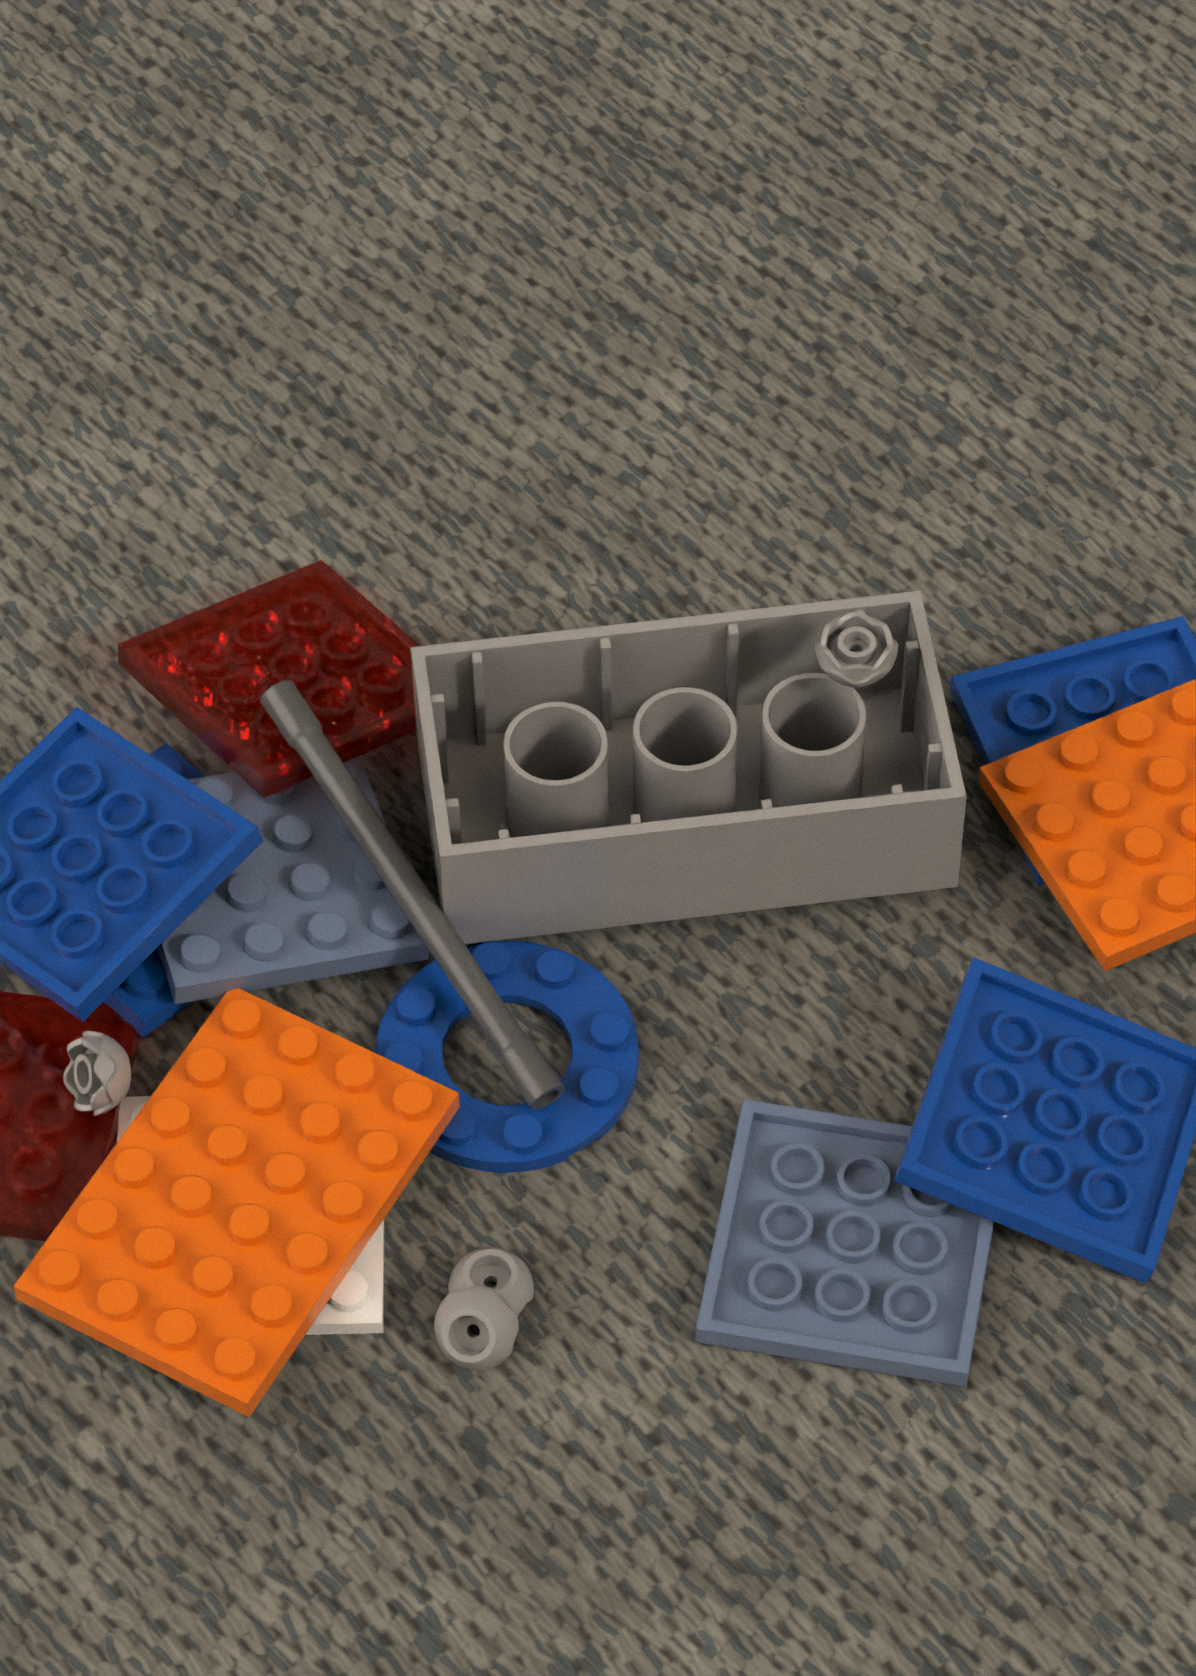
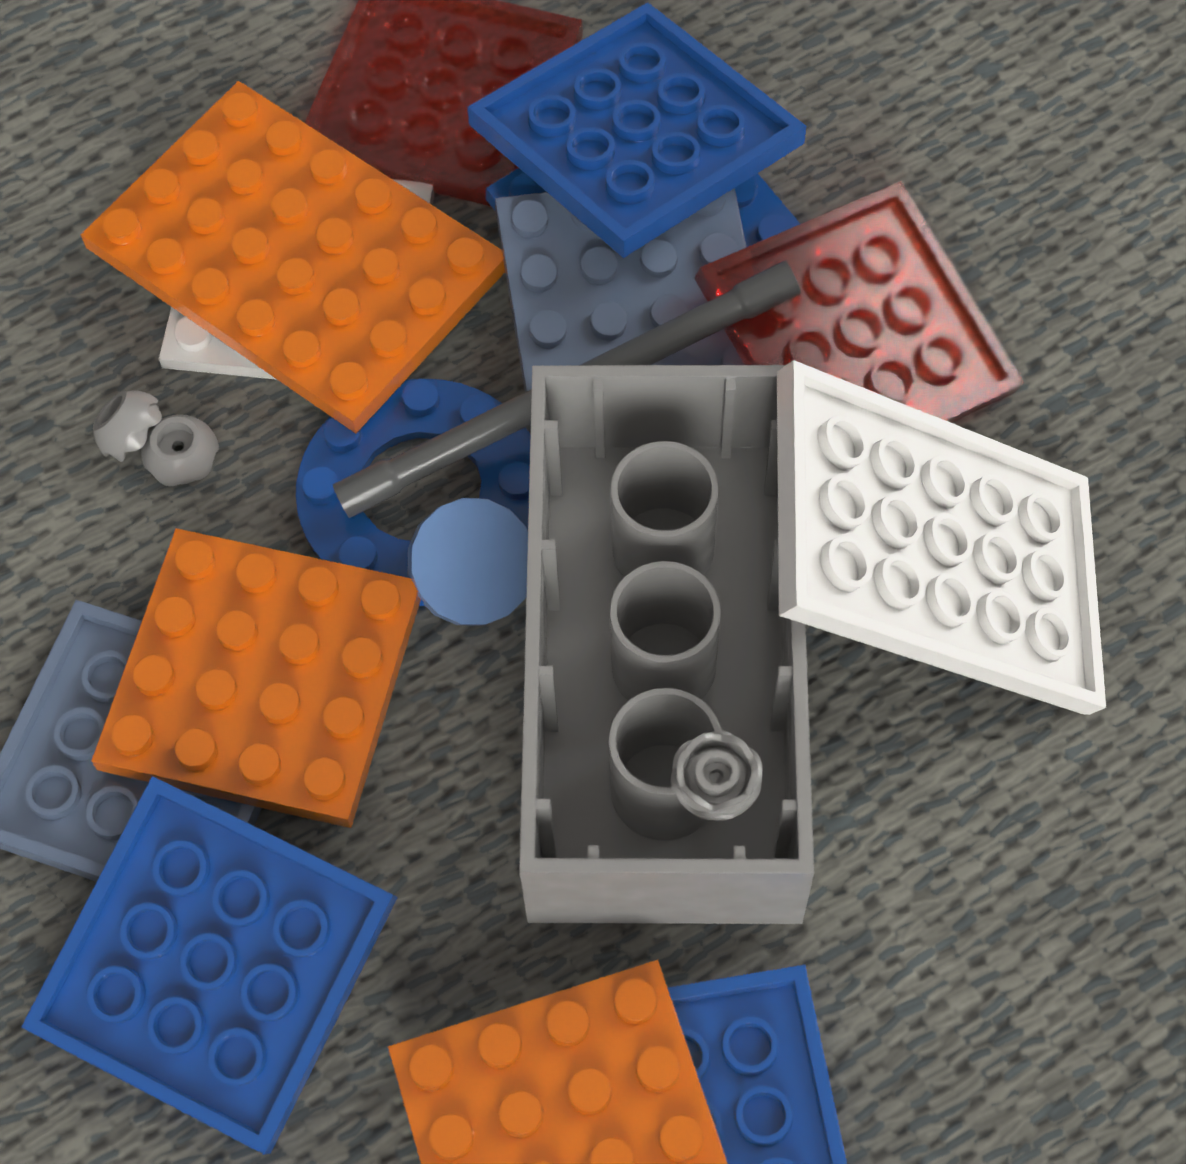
camera: 100 degrees right, 10 degrees up
light grey plate [63,1031,131,1116] -> none
none -> orange plate [91,528,421,828]
none -> medium blue tile [407,498,528,626]
none -> white plate [777,360,1106,715]

